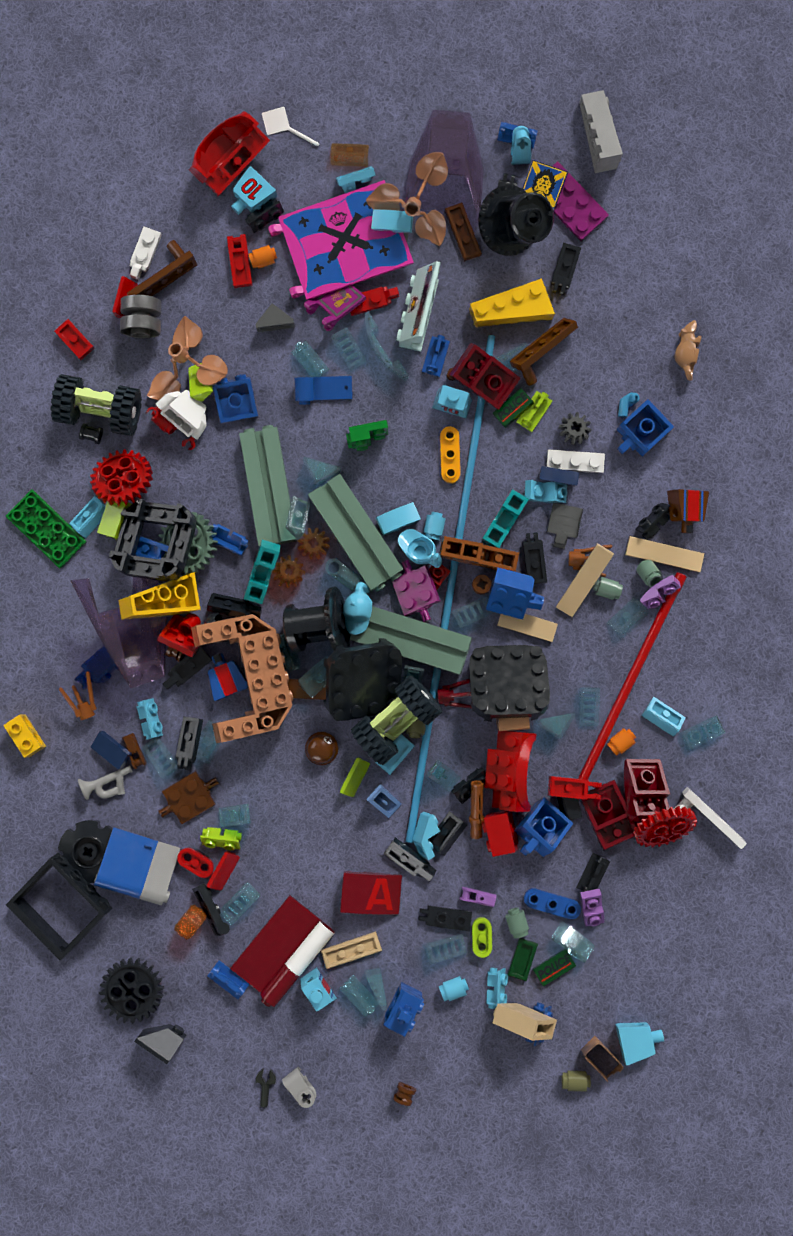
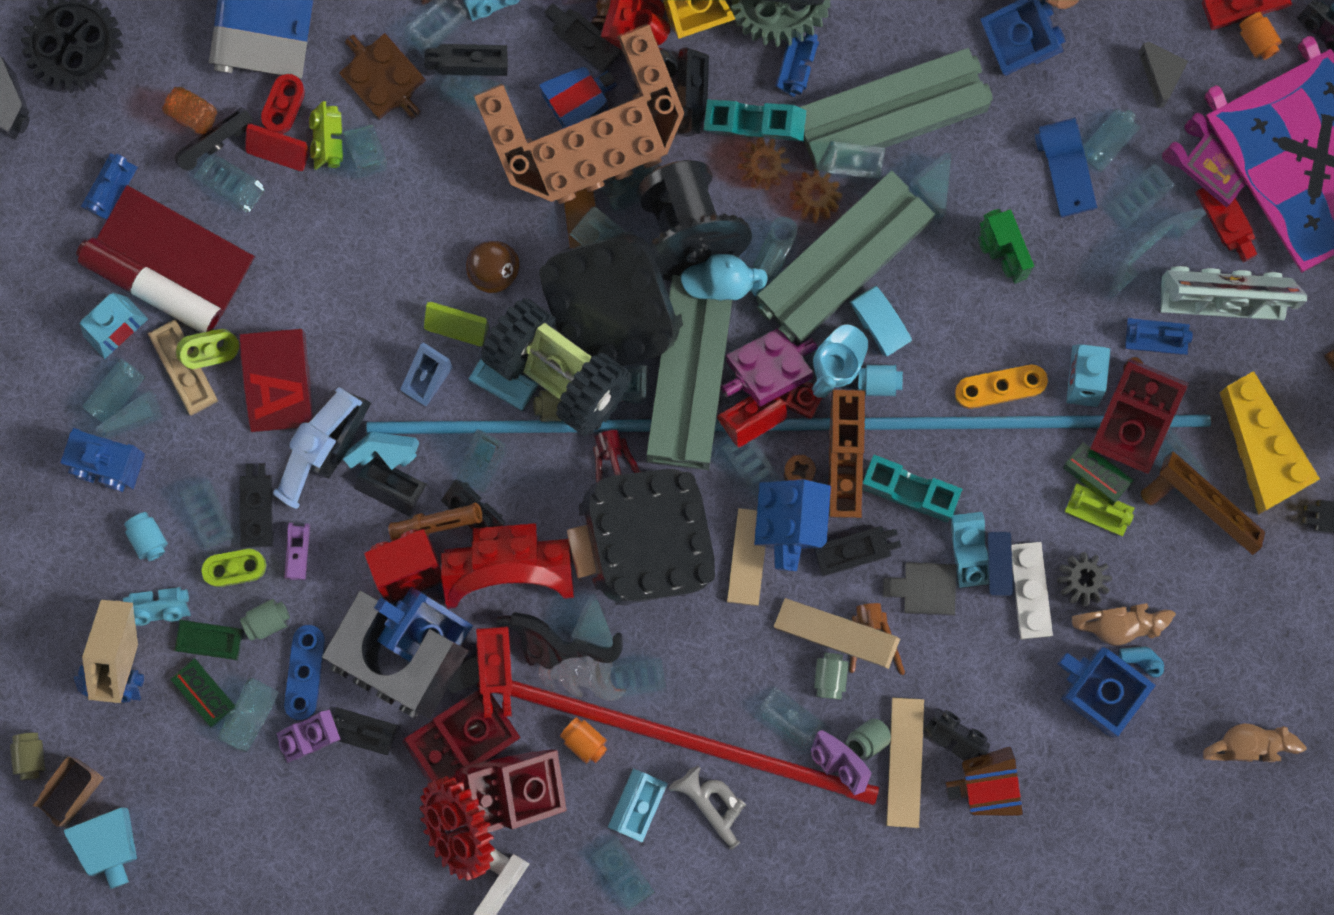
camera: 80 degrees right, 5 degrees down
none -> lime plate [176,329,239,369]
none -> light blue plate [273,387,362,509]
none -> arch [322,591,468,719]
none -> piece [497,612,626,701]
none -> light grey piece [669,765,746,850]
none -> red slope [717,396,787,448]
none -> medium nougat animal [1072,603,1176,646]

